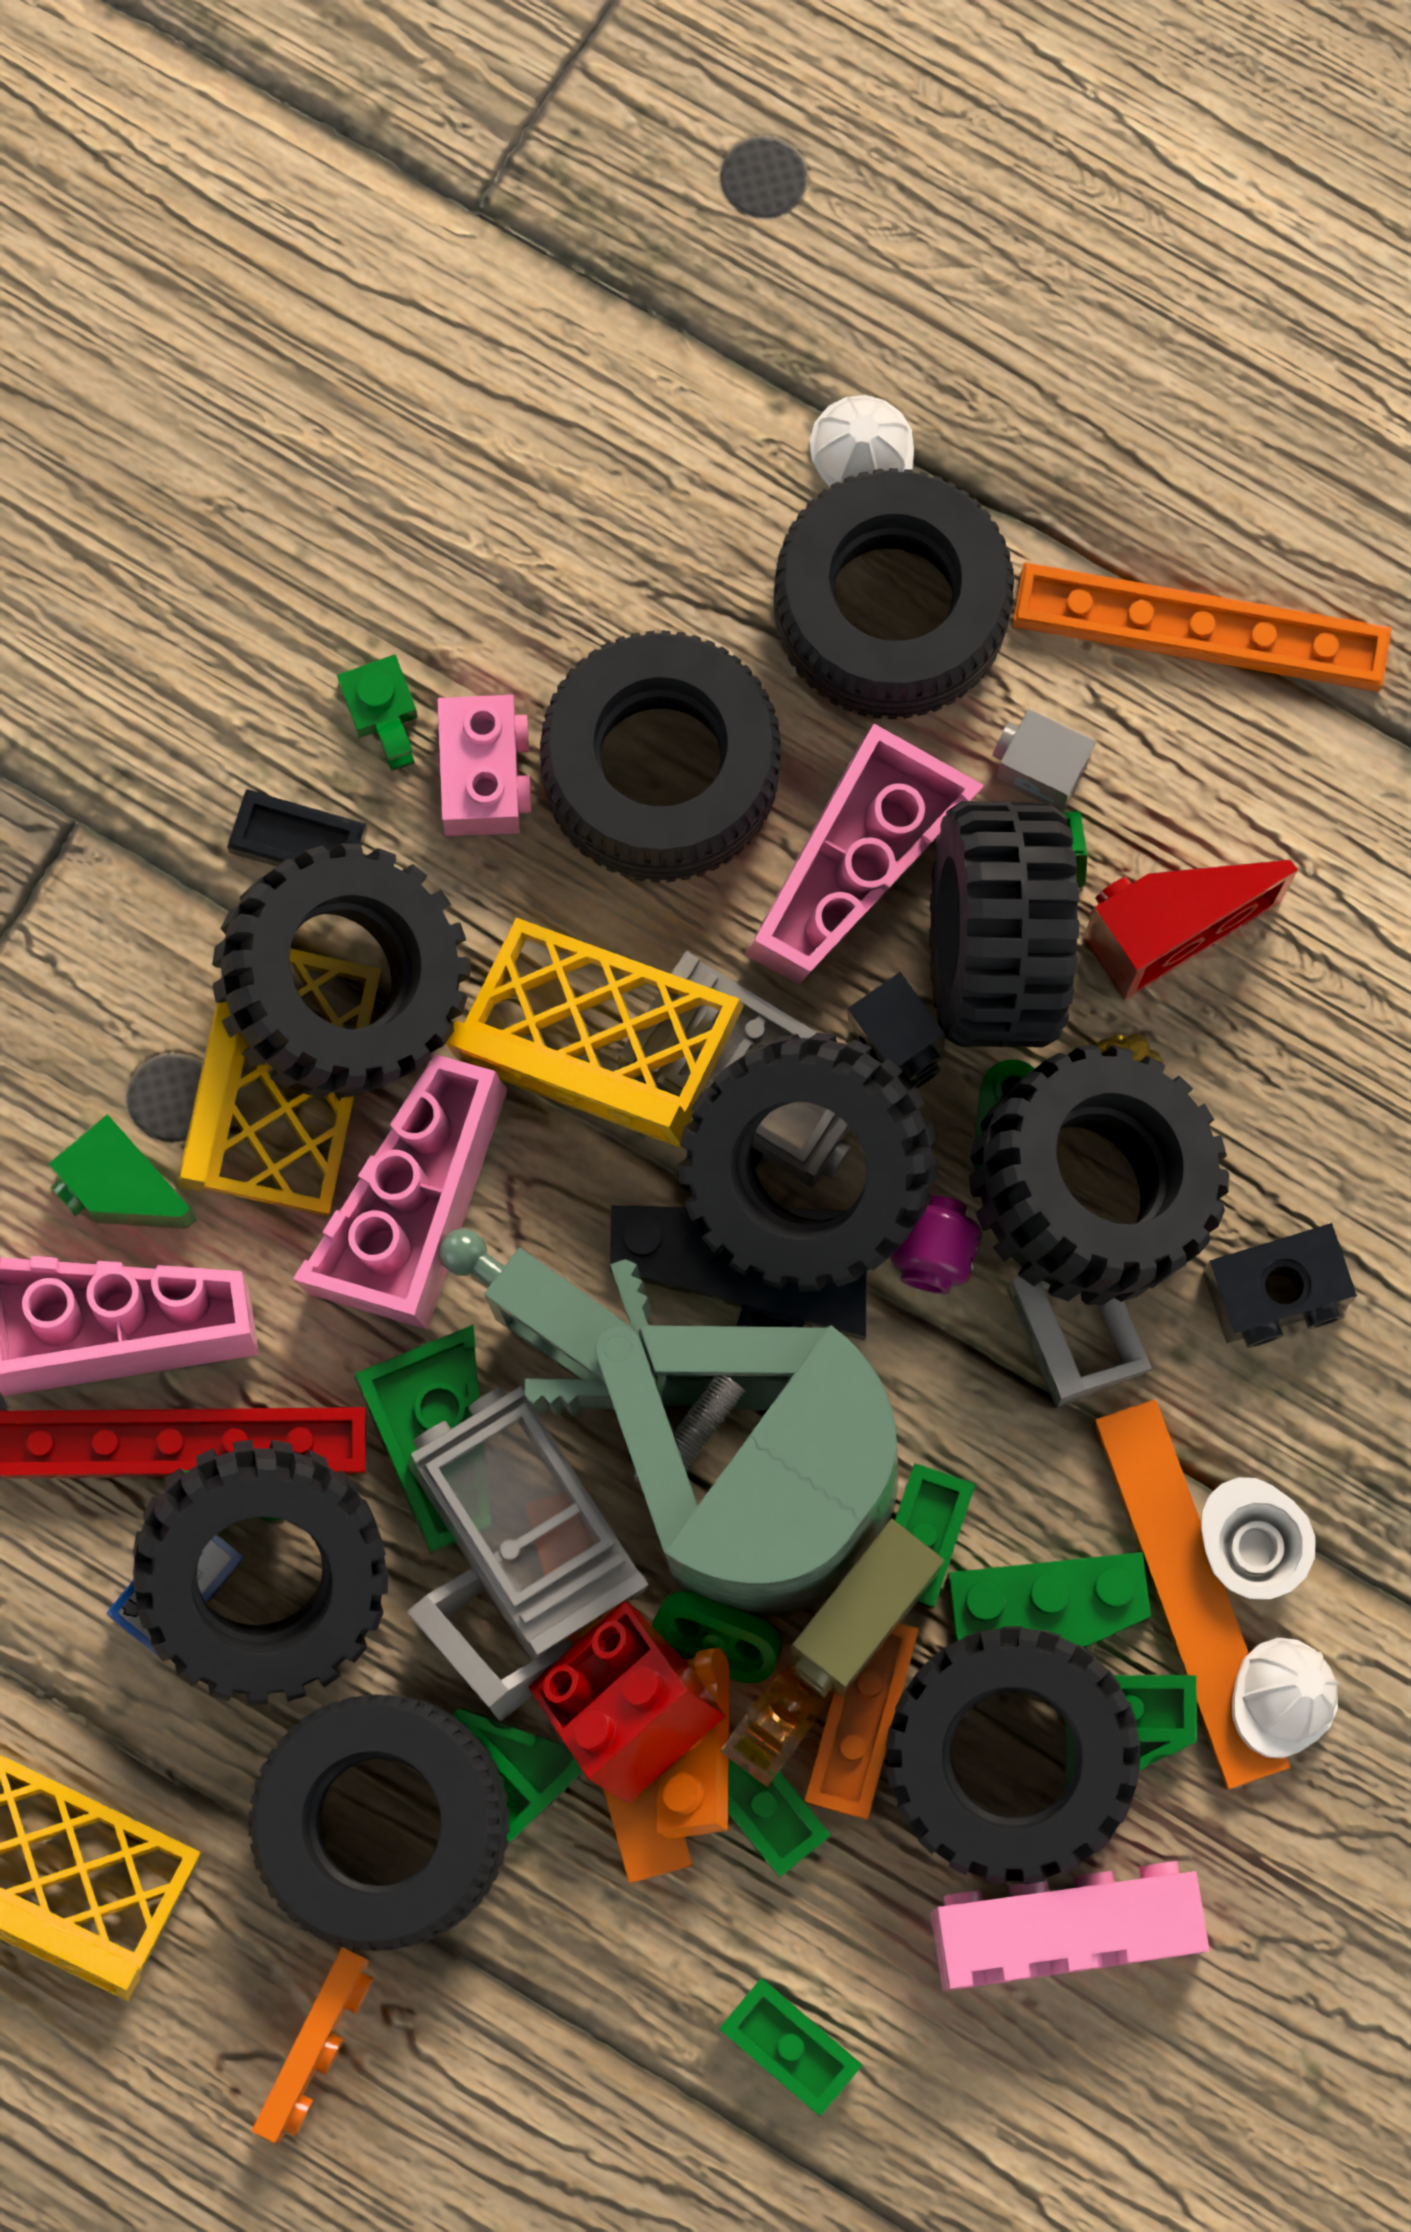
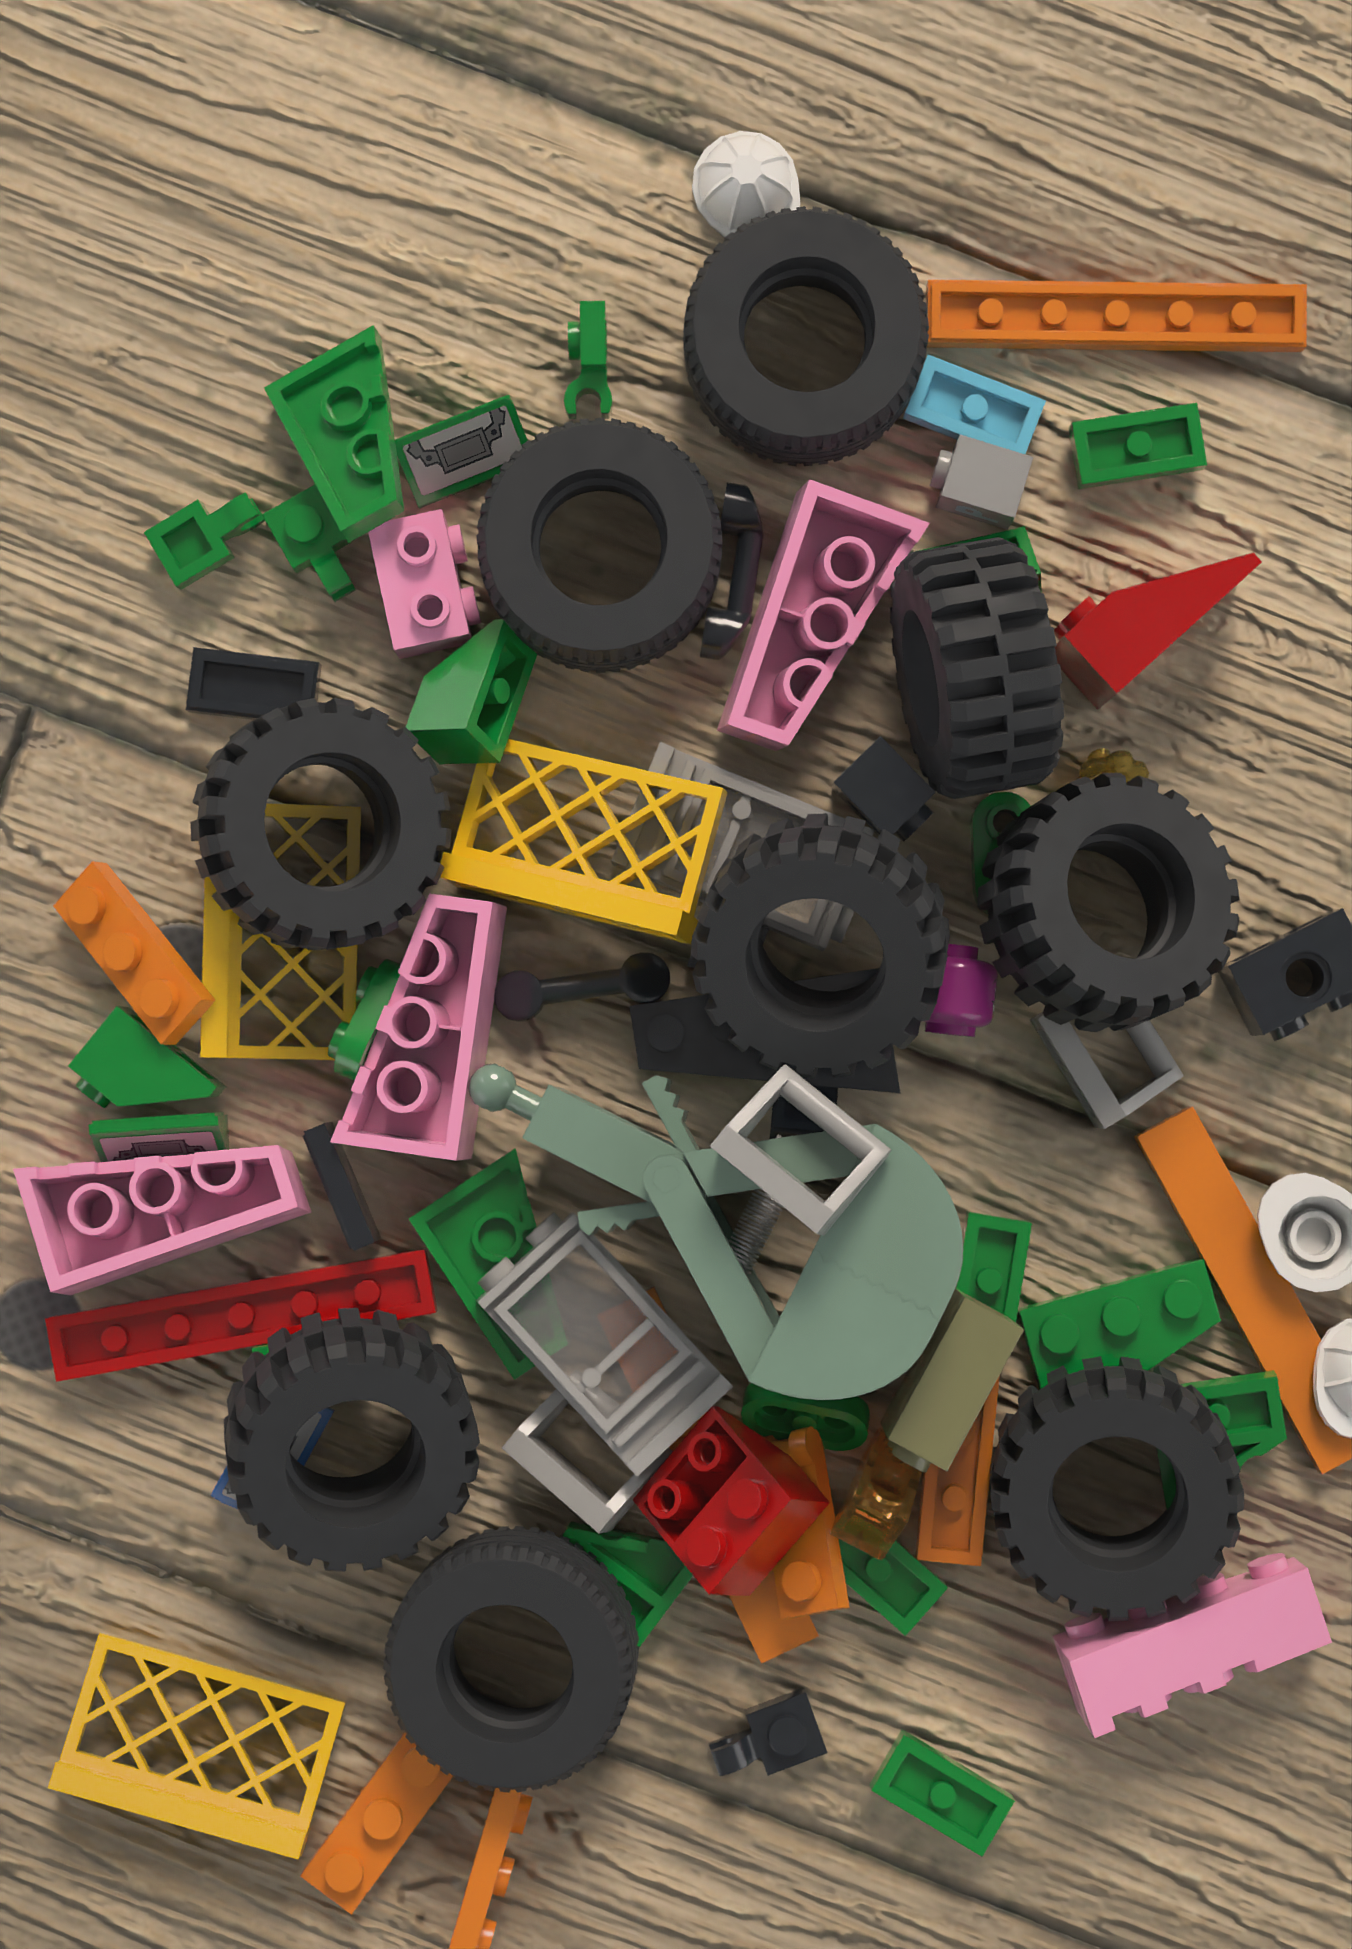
camera: 10 degrees left, 10 degrees up
none -> orange plate [53,861,216,1045]
none -> slope [89,1112,230,1162]
none -> green plate [144,492,265,590]
none -> green wing [264,325,404,543]
none -> orange plate [300,1731,453,1915]
none -> black tile [302,1122,381,1251]
none -> green plate [328,959,401,1081]
none -> slope [395,395,528,509]
none -> green slope [406,619,537,765]
none -> black bar [494,952,670,1022]
none -> green plate [564,301,613,419]
none -> black bar [700,482,764,660]
none -> black plate [708,1687,828,1777]
none -> light grey tile [710,1064,892,1235]
none -> medium azure plate [903,354,1046,454]
none -> green plate [1068,403,1207,490]

